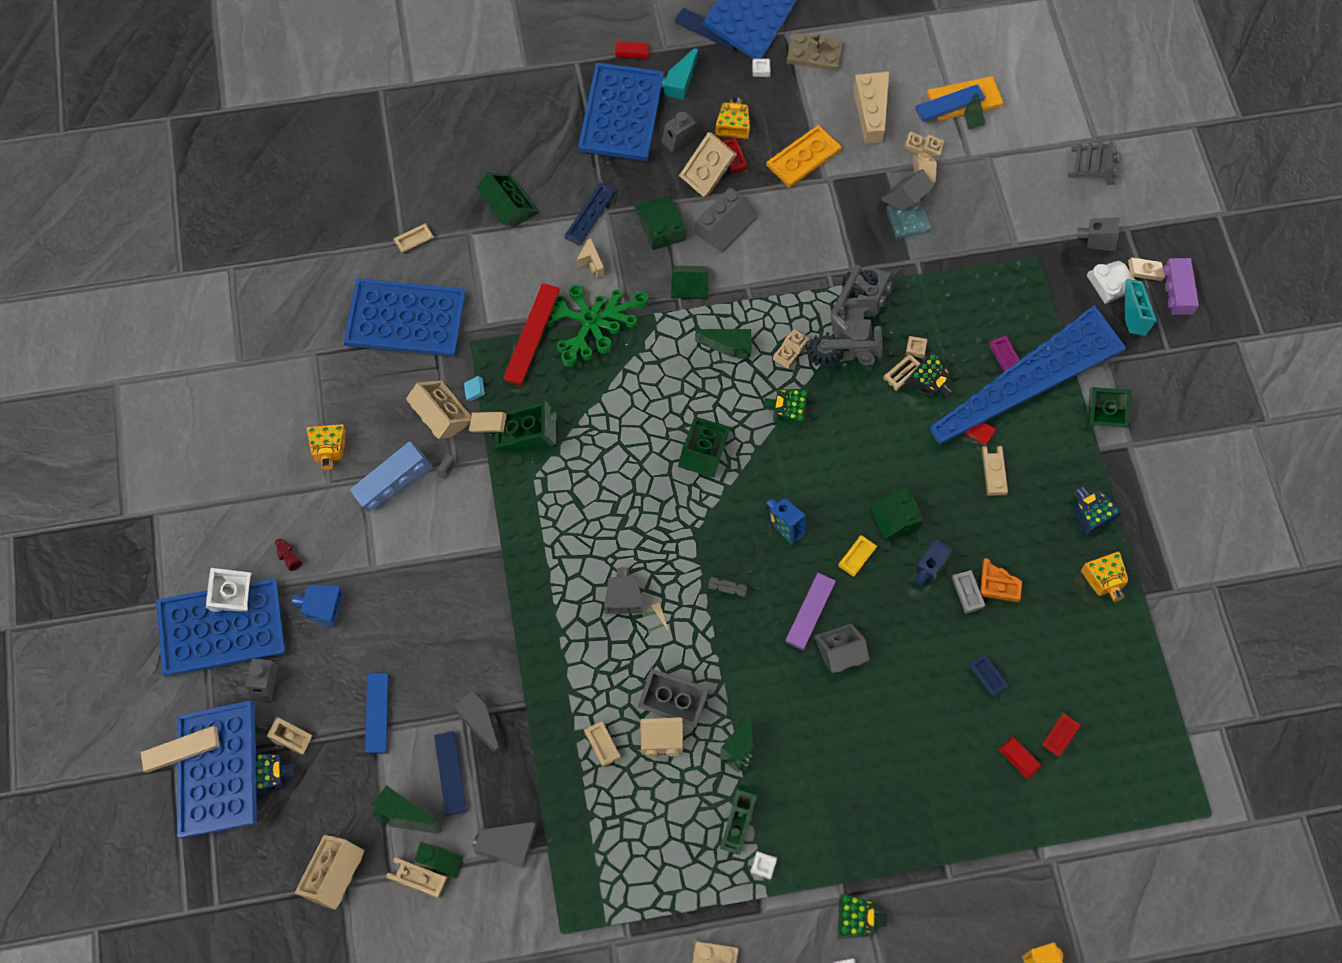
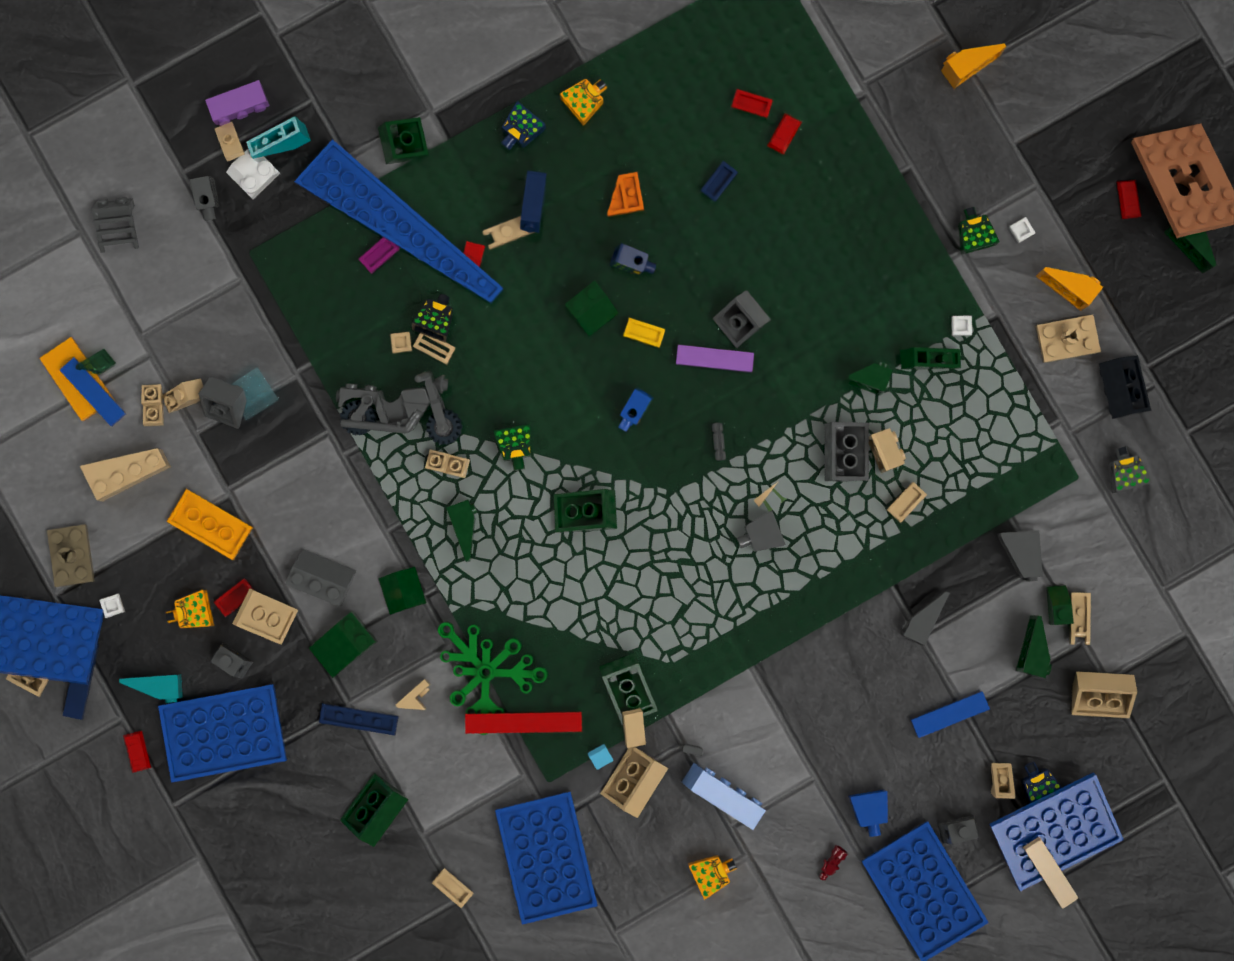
camera: 110 degrees left, 20 degrees up
white slope [205,568,251,612] -> none
dark blue tile [434,731,467,816] -> none
light grey plate [952,570,985,614] -> none
none -> dark blue slope [520,171,547,233]

